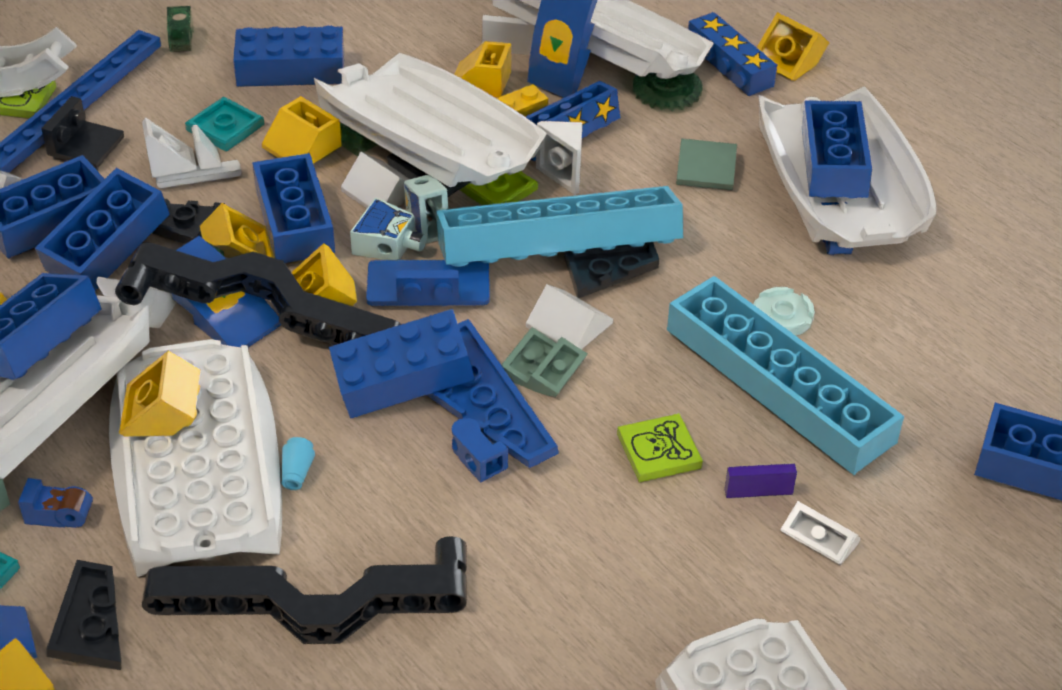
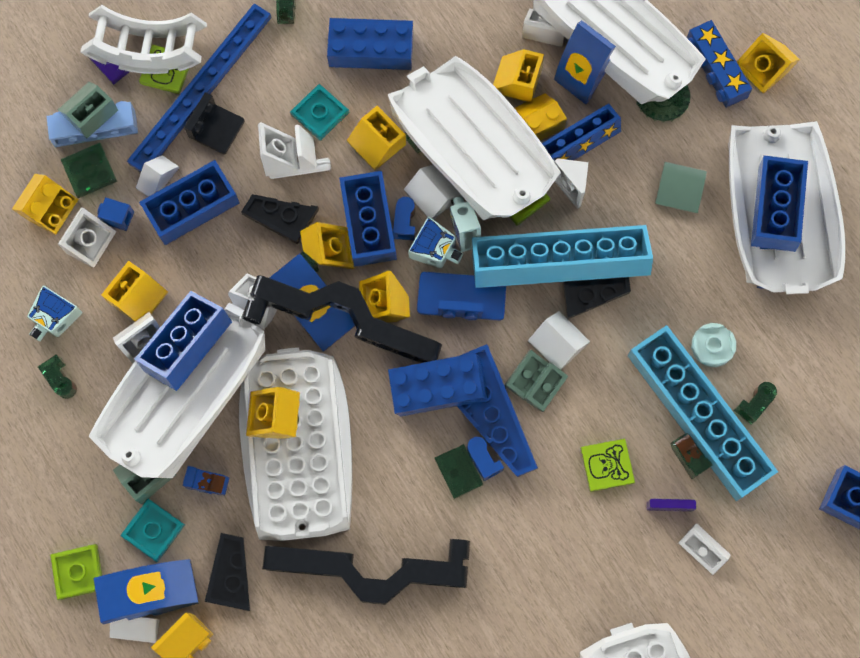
camera: 10 degrees right, 30 degrees up
blue brick [35,168,170,291] -> none
medium azure cone [282,437,315,490] -> none
none -> blue leg [393,197,416,241]
none -> clear green plate [434,444,483,499]
none -> clear green leg [670,433,712,479]
none -> clear green leg [734,382,777,425]

